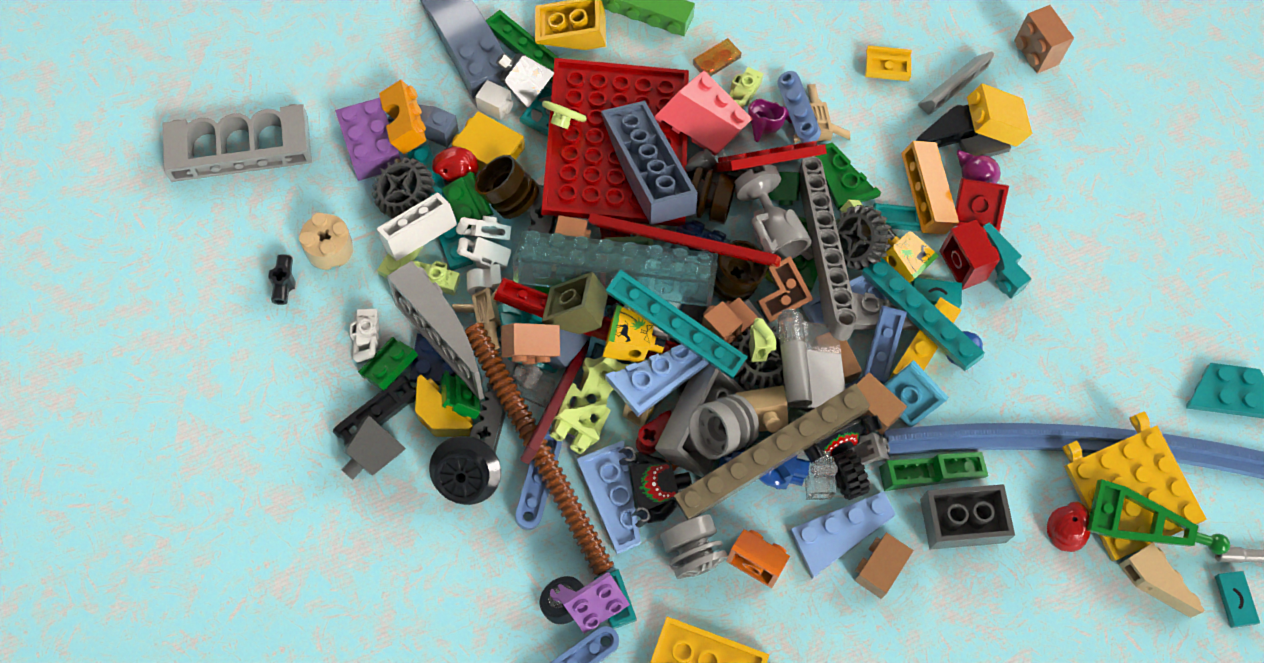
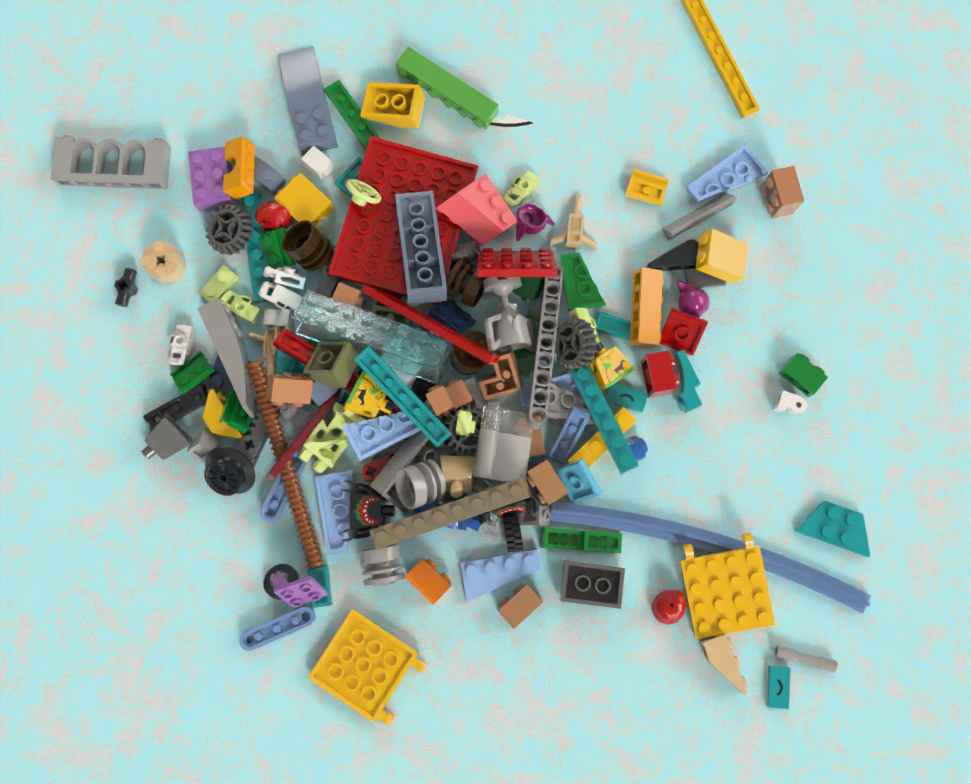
camera: 20 degrees right, 15 degrees up
white brick [376,192,457,261] -> none
torso [496,53,554,108] -> none
clear orange plate [693,38,742,77] -> none
medium blue plate [777,71,821,143] -> none
green plate [1087,479,1230,555] -> none
none -> light grey panel [187,427,220,462]
none -> sticker [490,114,533,127]
none -> light blue wing [686,144,768,203]
none -> white leg [772,390,807,415]
none -> green brick [778,353,828,397]

